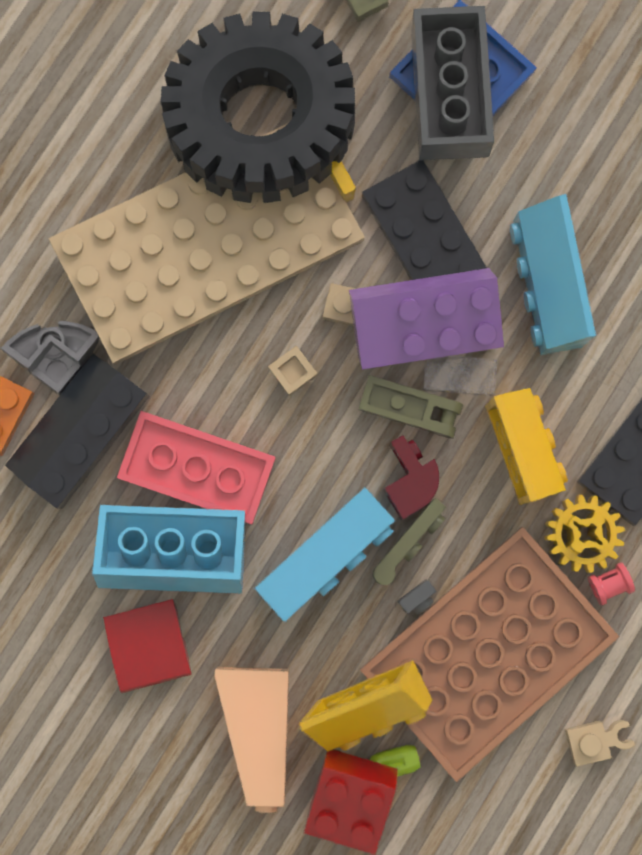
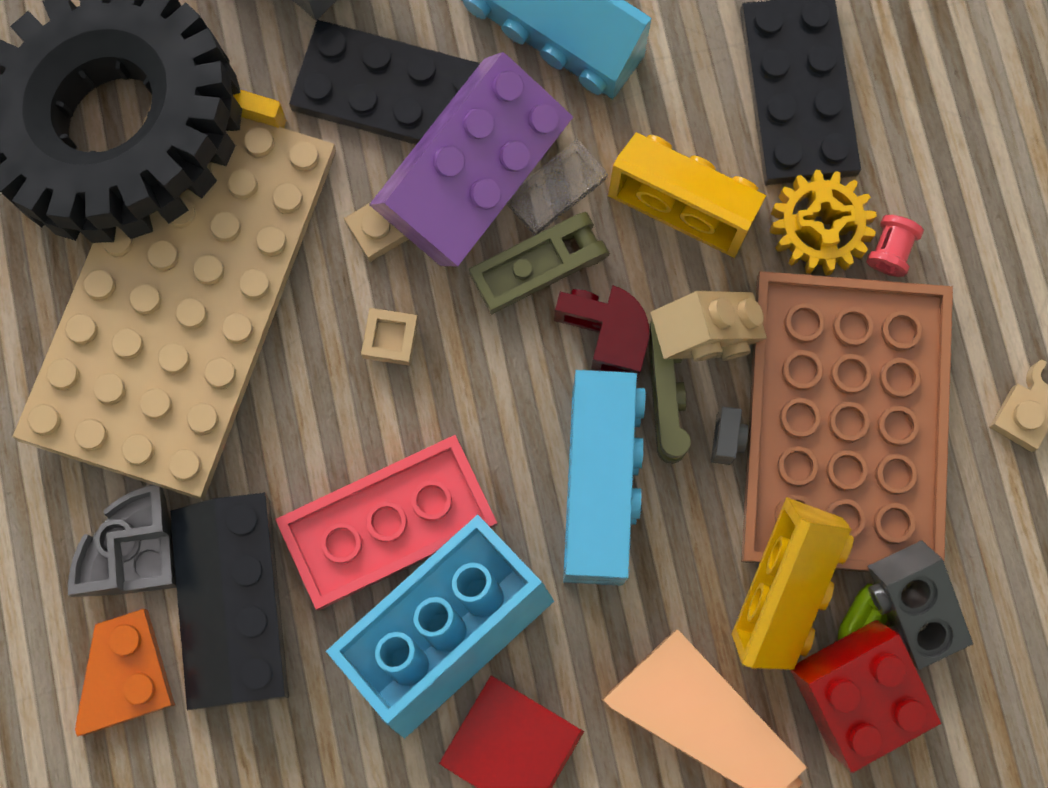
camera: 45 degrees left, 5 degrees down
none -> tan brick [650,291,767,362]
none -> dark grey brick [868,540,973,670]

